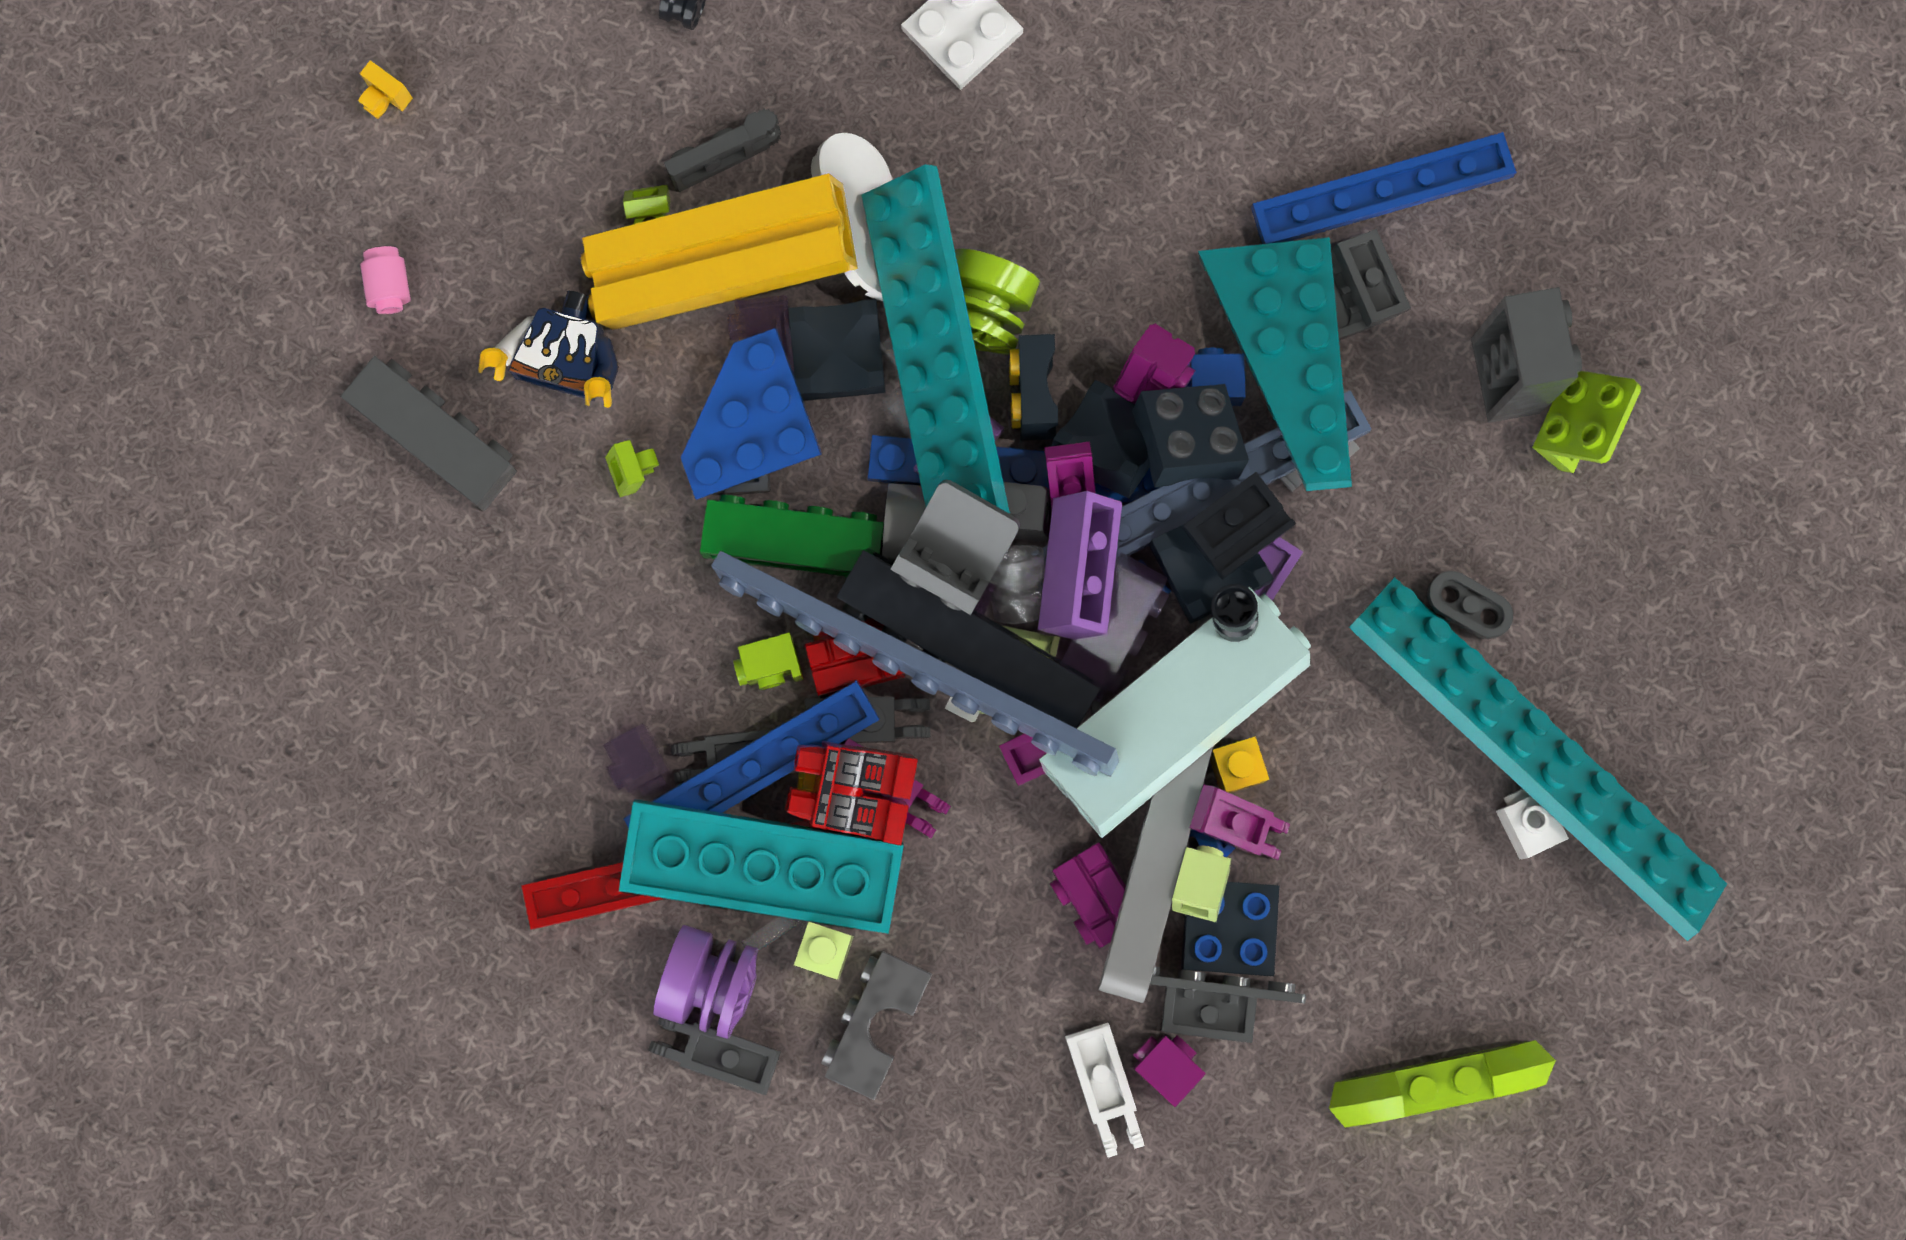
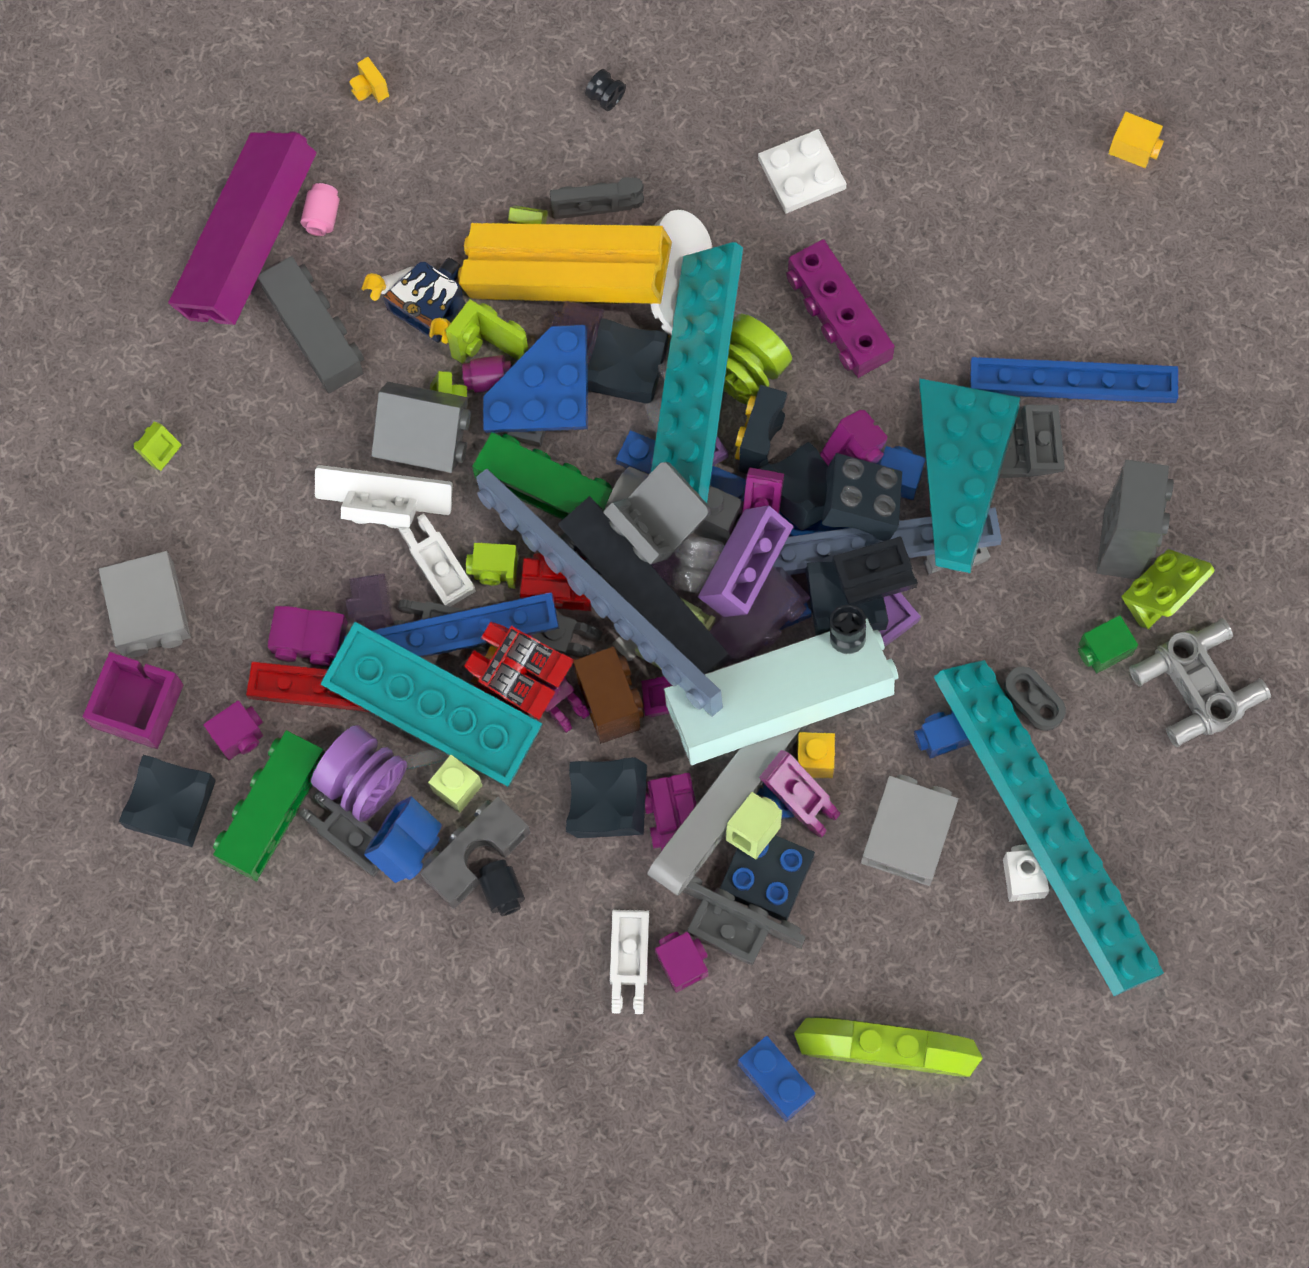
camera: 20 degrees right, 10 degrees down
none -> magenta piece [82,652,184,750]
none -> light grey brick [99,551,191,657]
none -> black brick [119,754,216,847]
none -> lime tile [133,421,182,471]
none -> magenta brick [168,131,317,325]
none -> magenta brick [203,700,264,760]
none -> green brick [213,730,325,882]
none -> magenta brick [267,606,348,666]
none -> white bracket [315,465,453,528]
none -> blue brick [364,796,442,883]
none -> brick [371,381,471,473]
none -> white hinge [398,513,476,606]
none -> lime bracket [446,299,528,364]
none -> magenta brick [462,355,512,393]
none -> black brick [479,859,525,916]
none -> black brick [566,757,647,838]
none -> reddish brown piece [573,646,644,744]
none -> blue brick [738,1036,816,1122]
none -> magenta brick [786,239,895,378]
none -> light grey brick [861,775,959,886]
none -> blue brick [914,710,970,759]
none -> green brick [1078,615,1138,674]
none -> light grey piece [1129,618,1271,747]

